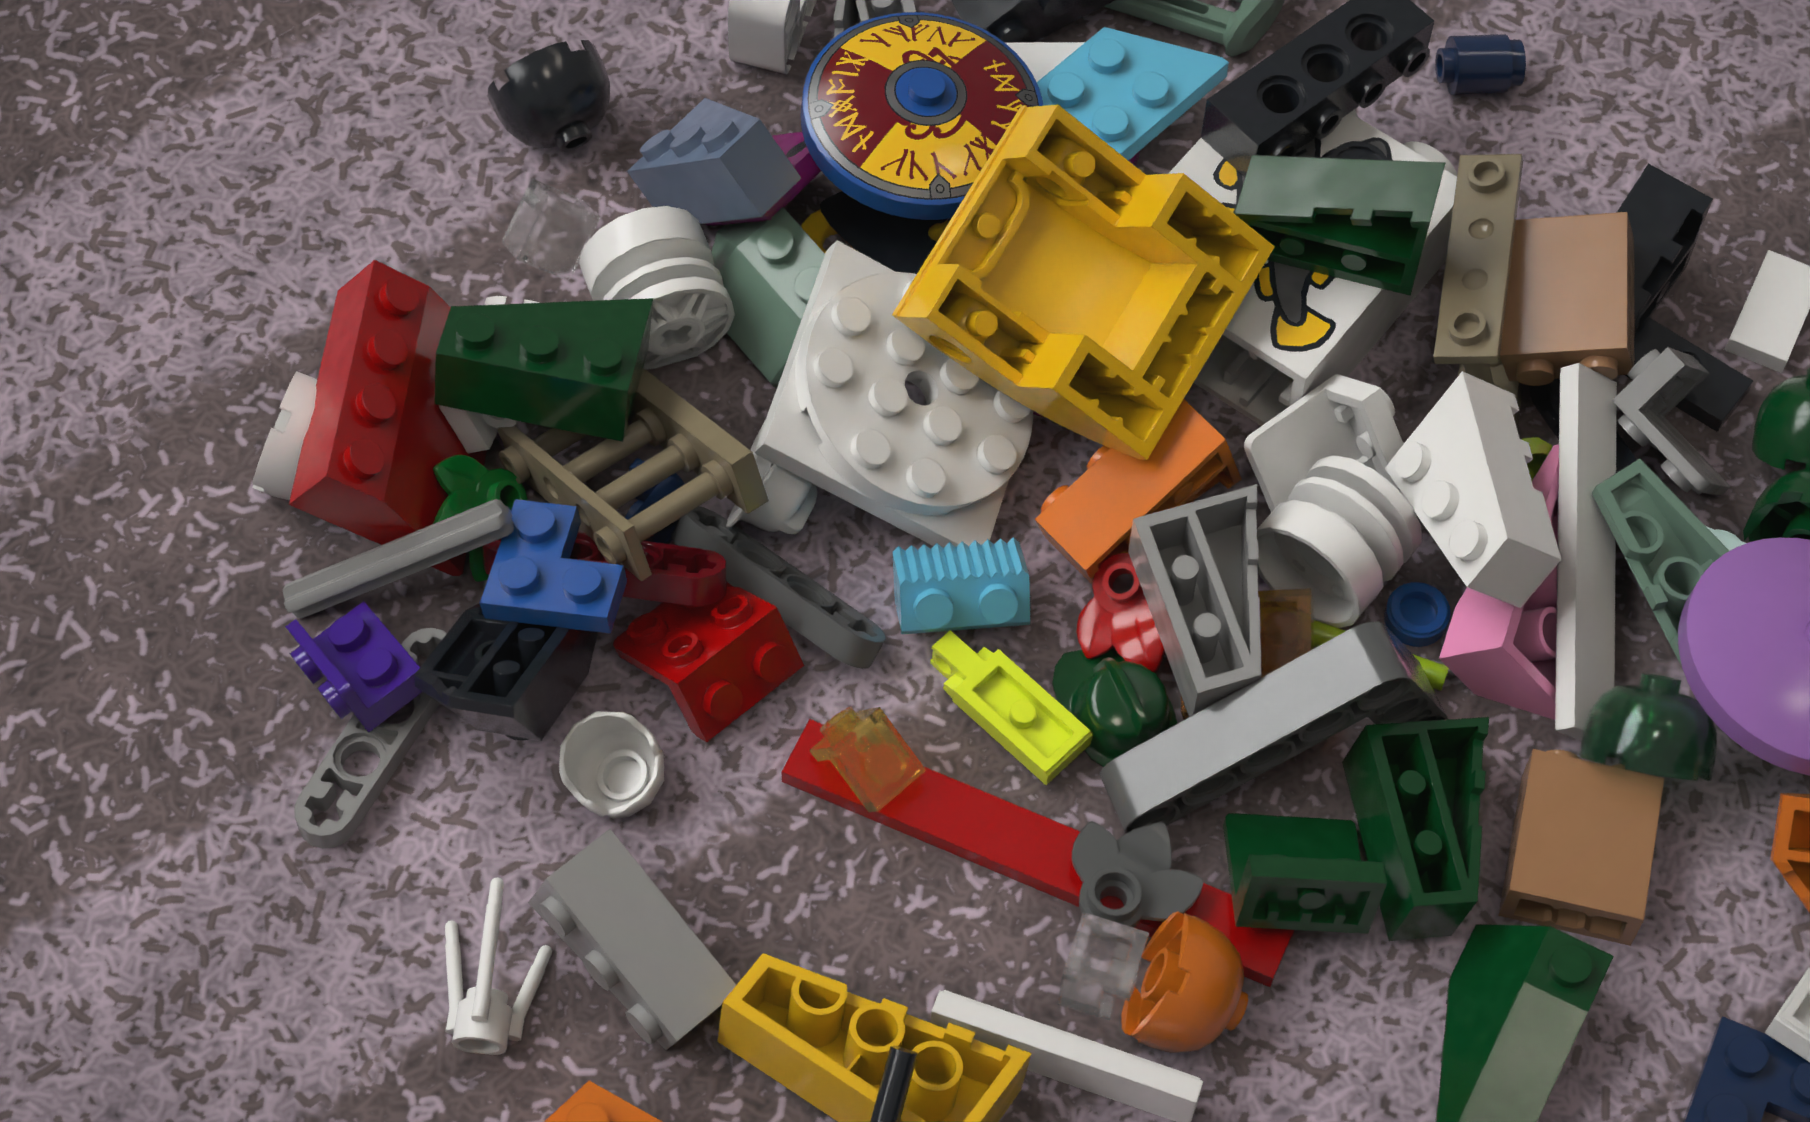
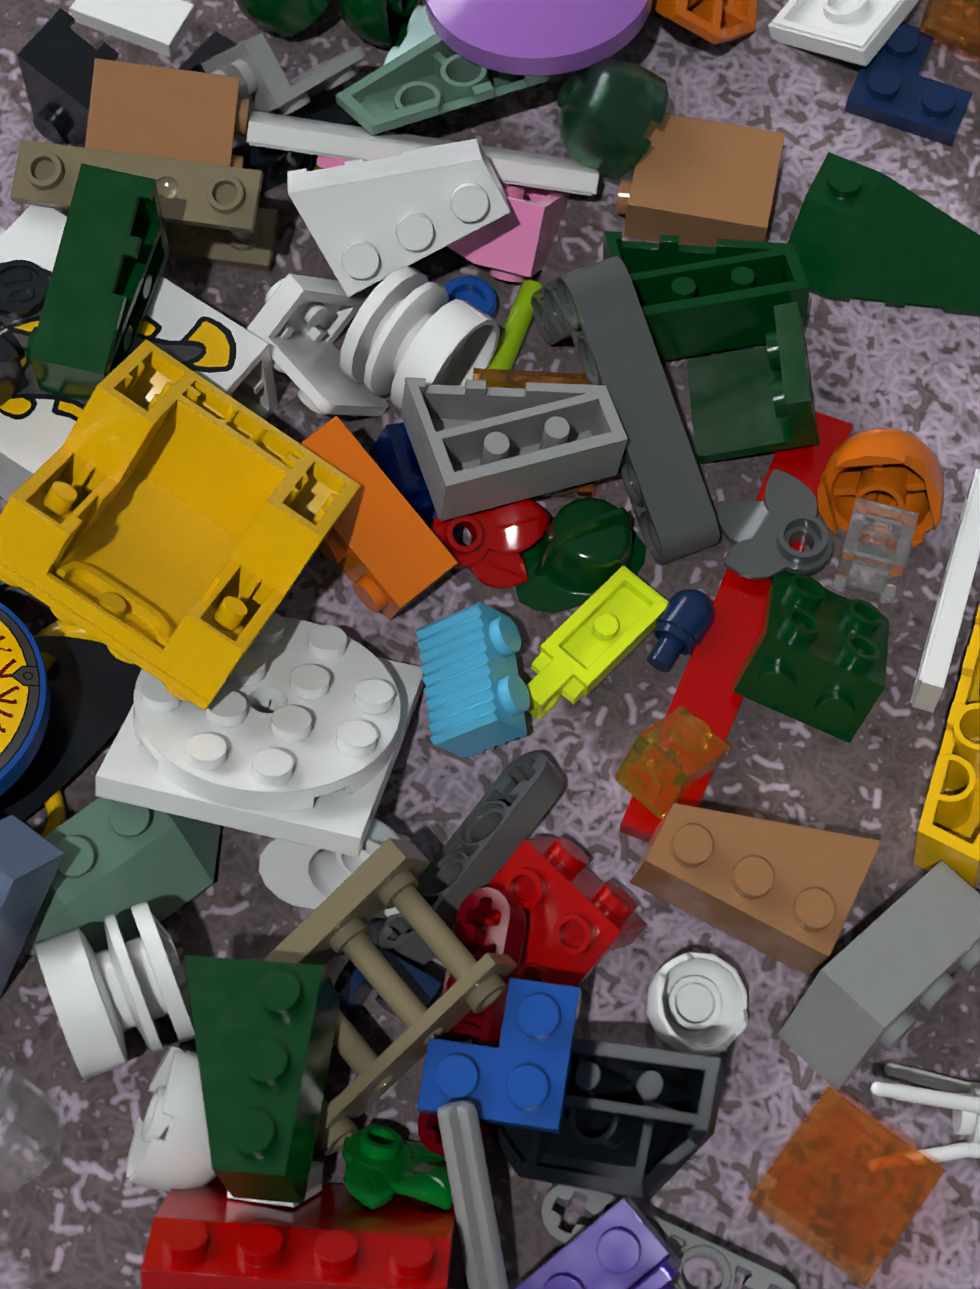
camera: 90 degrees left, 5 degrees up
none -> medium nougat wedge [629,803,881,975]
none -> dark blue cylinder [647,589,715,673]
none -> dark green bracket [733,571,889,743]
none -> clear orange plate [747,1086,946,1289]

